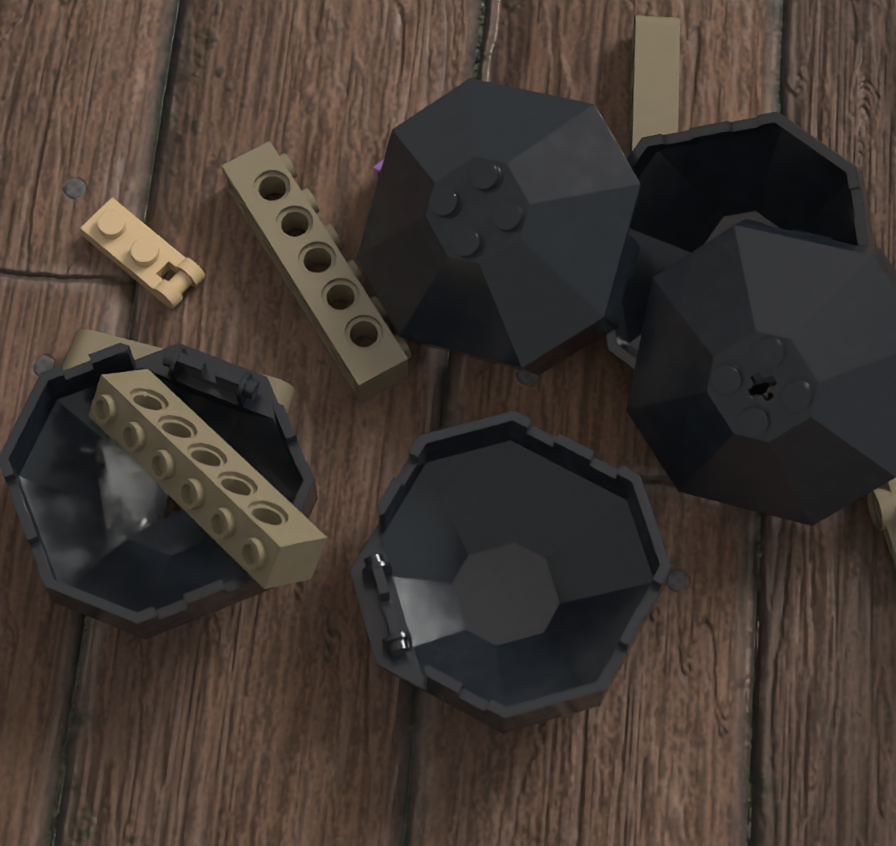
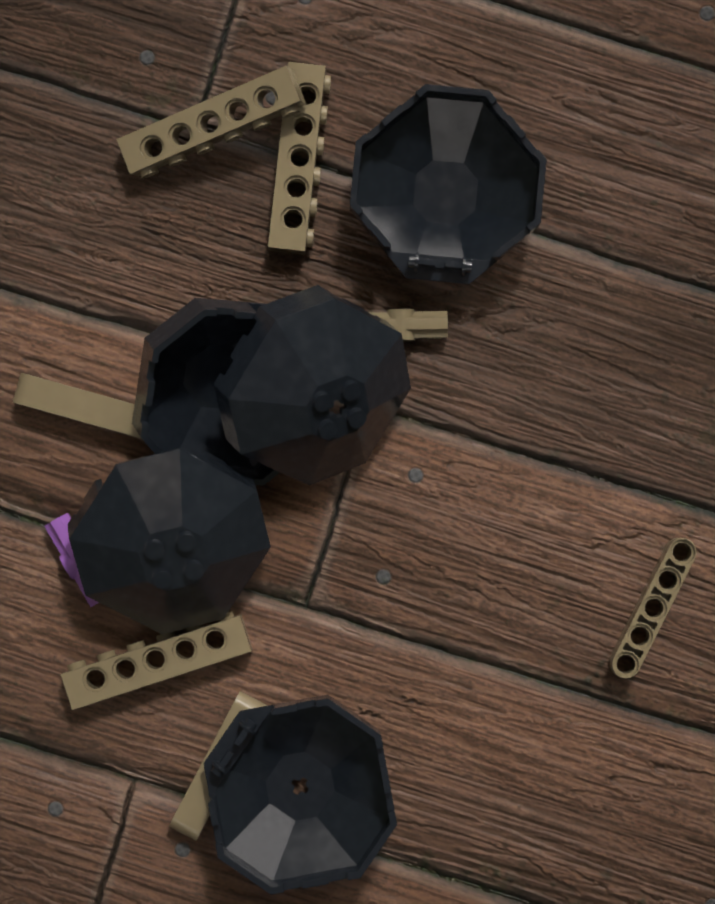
camera: 70 degrees left, 20 degrees up
tan plate [80,198,205,309] -> none
dark tan brick [88,369,327,589] -> none
clear cylinder [96,438,167,537] -> none
black windscreen [350,410,671,733] -> none

